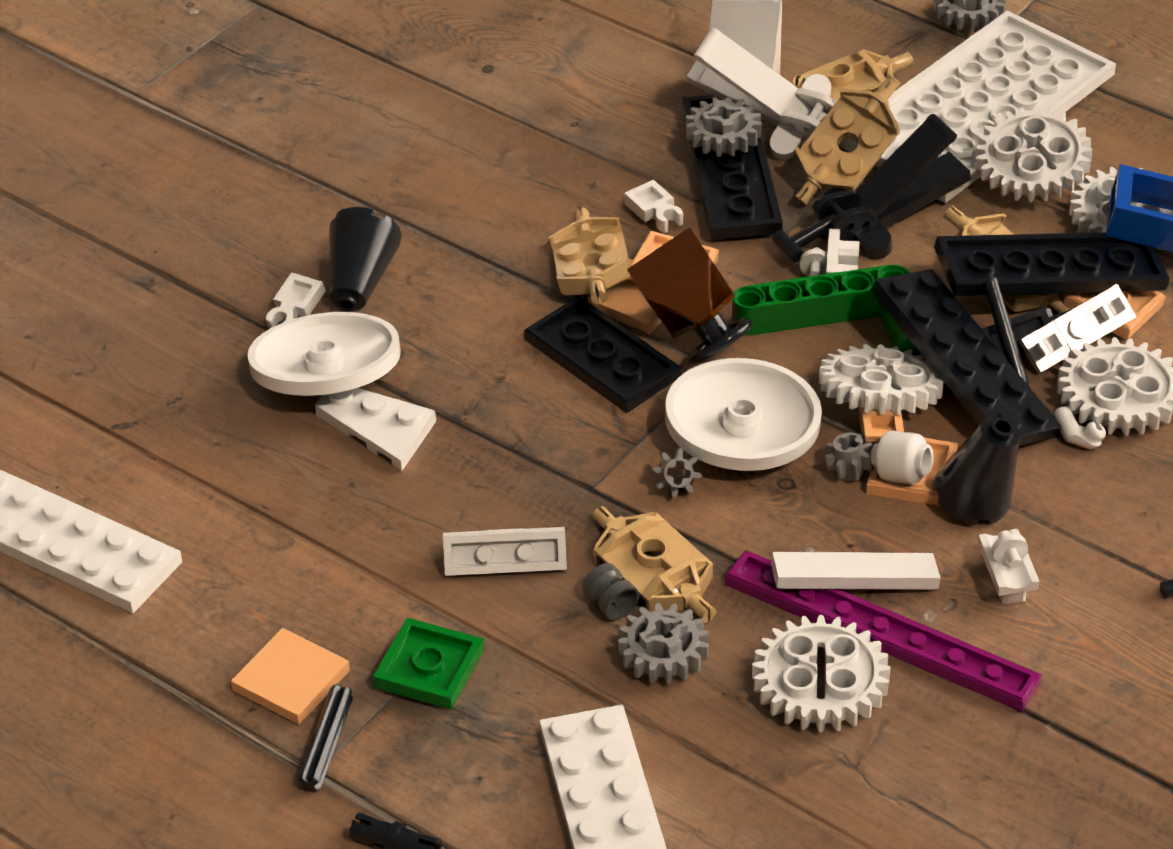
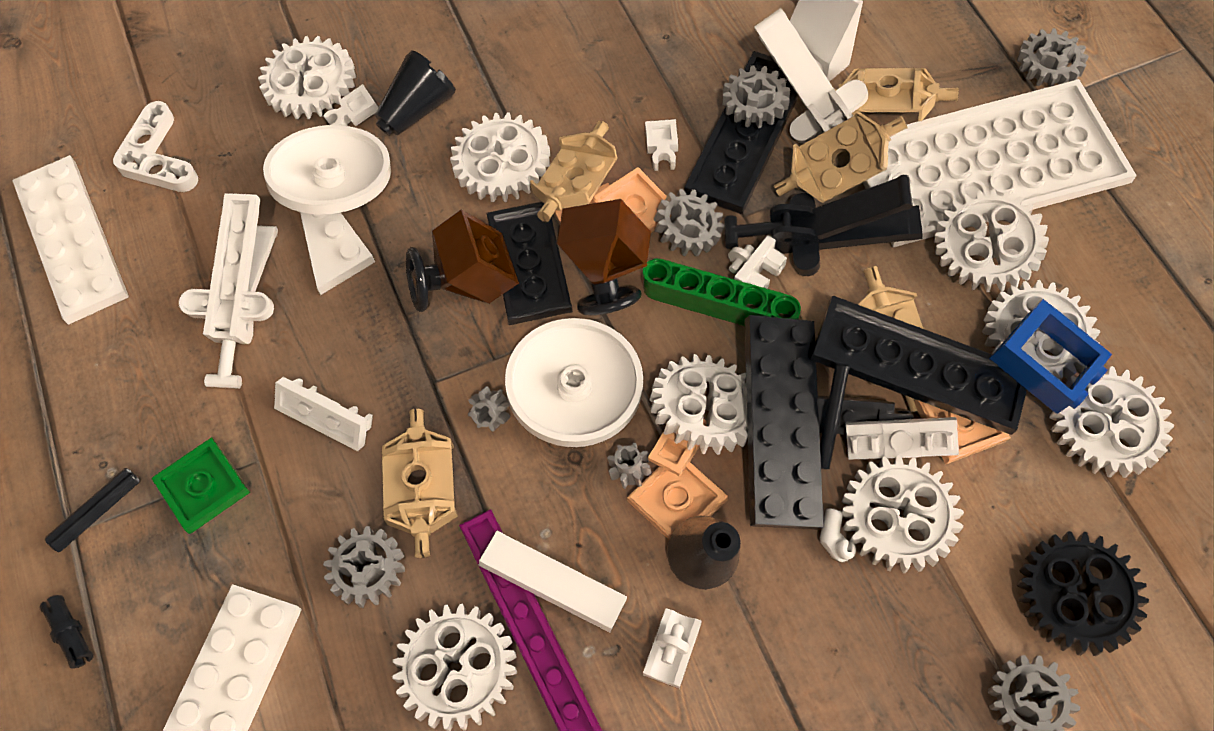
camera: 35 degrees right, 20 degrees up
light nougat tile [231,628,350,725] -> none
dark grey wheel [582,563,639,620] -> none
white head [871,431,933,484] -> none
none -> white beam [113,101,199,192]
none -> white piece [179,193,278,389]
none -> white gear [258,36,356,119]
none -> reddish brown piece [406,209,519,312]
none -> white gear [450,112,551,202]
none -> light grey gear [654,189,724,256]

